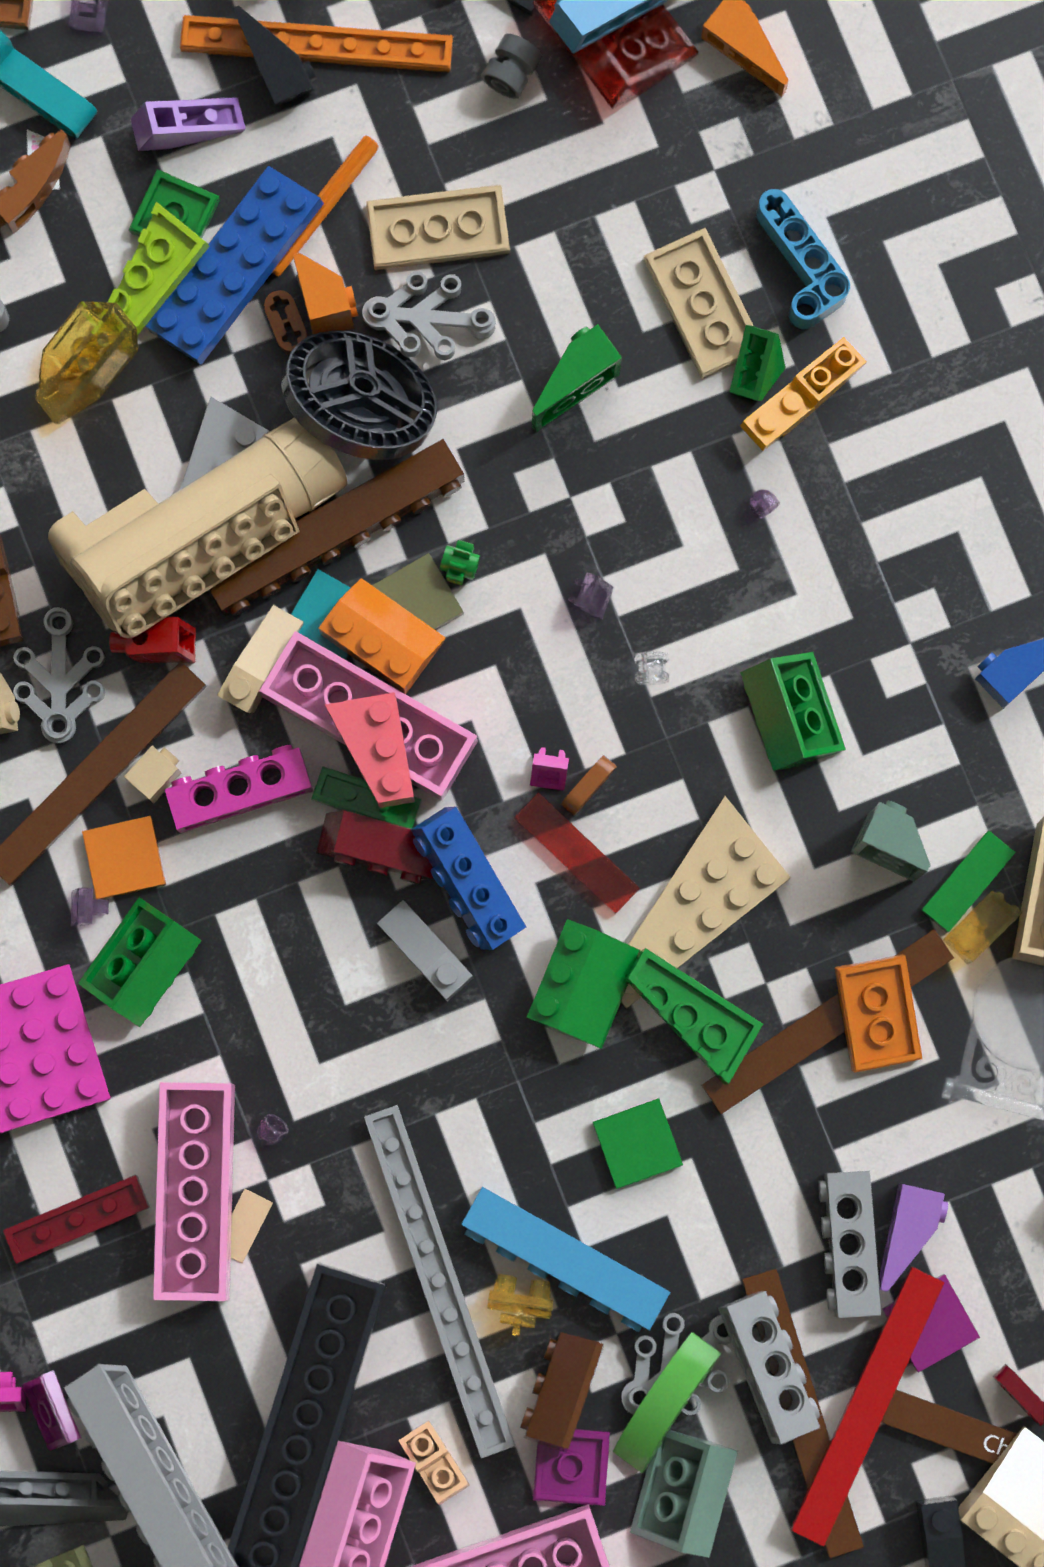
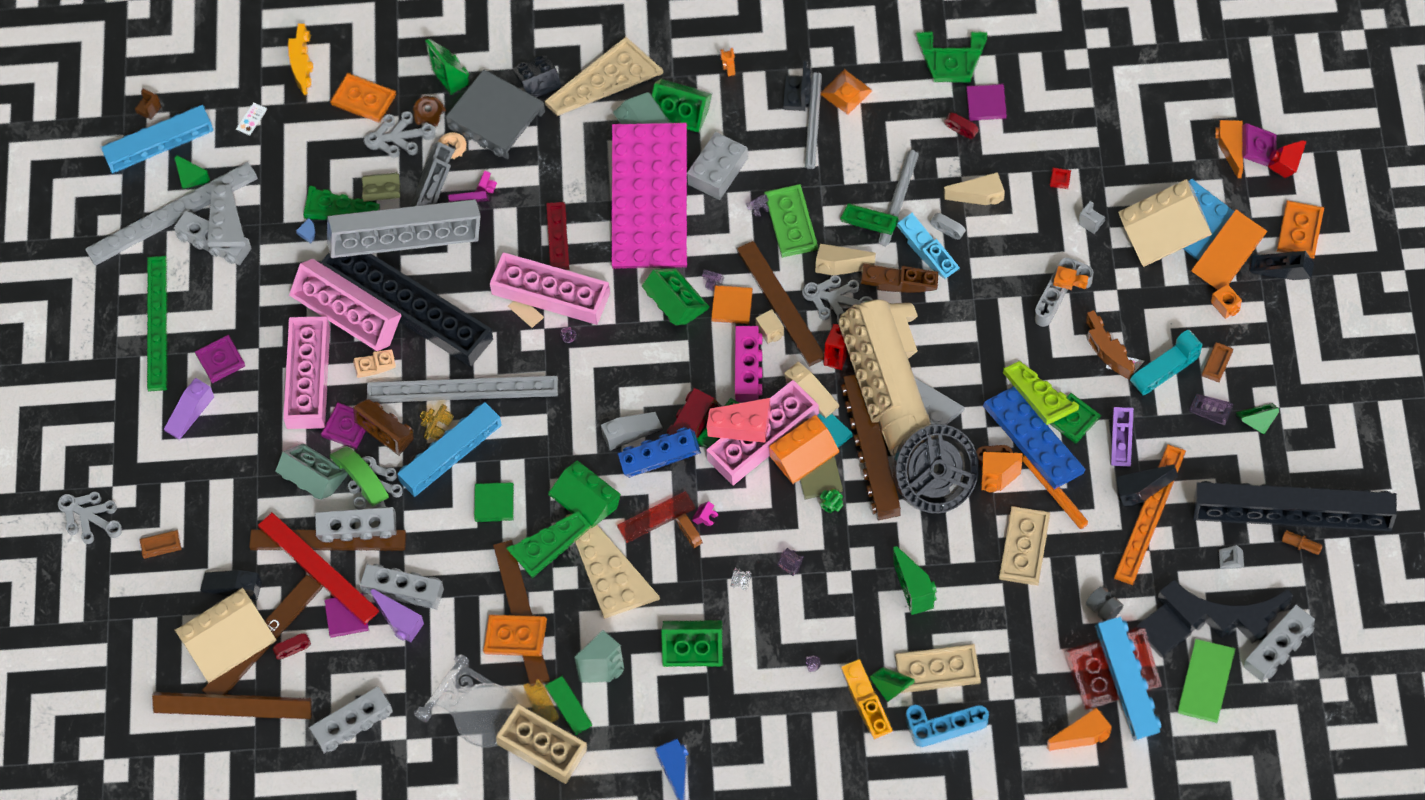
camera: 115 degrees right, 20 degrees down
clear yellow wedge [35,301,138,424] -> none
light grey plant [362,272,496,360] -> none

